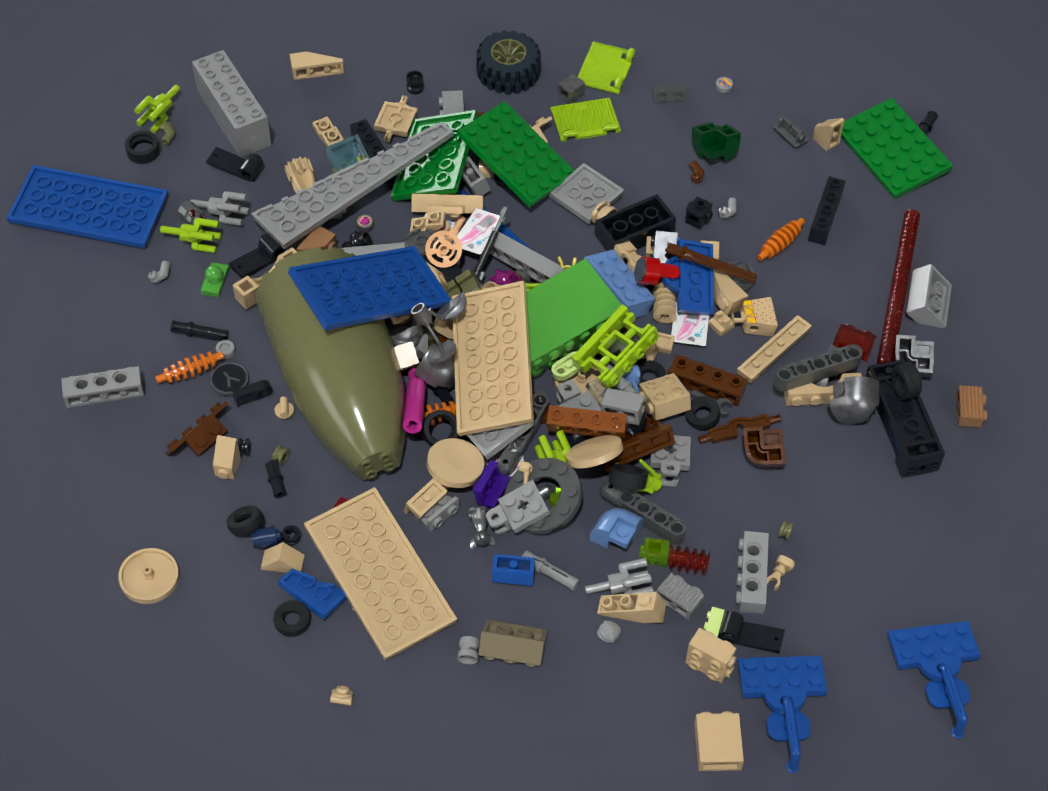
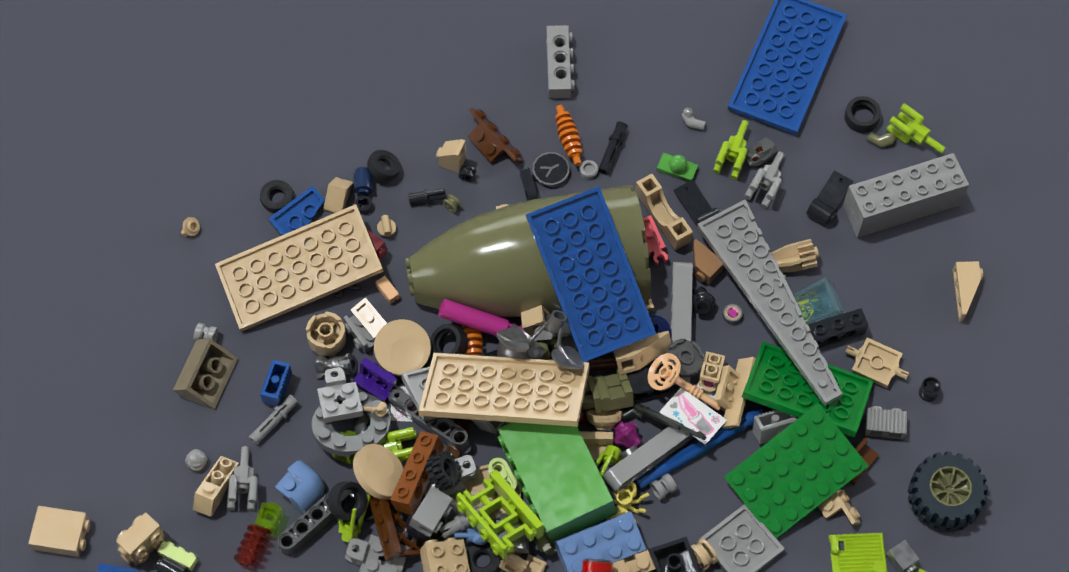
camera: 100 degrees right, 10 degrees up
tan piece [118,548,179,604] -> none
tan slope [312,116,344,148] -> none
light grey brick [656,573,704,620] -> none
none -> tan brick [306,312,346,357]
none -> light nougat piece [375,276,400,305]
none -> tan plate [377,215,396,237]
none -> black tyre [426,451,462,491]
none -> light grey wheel [650,473,678,500]

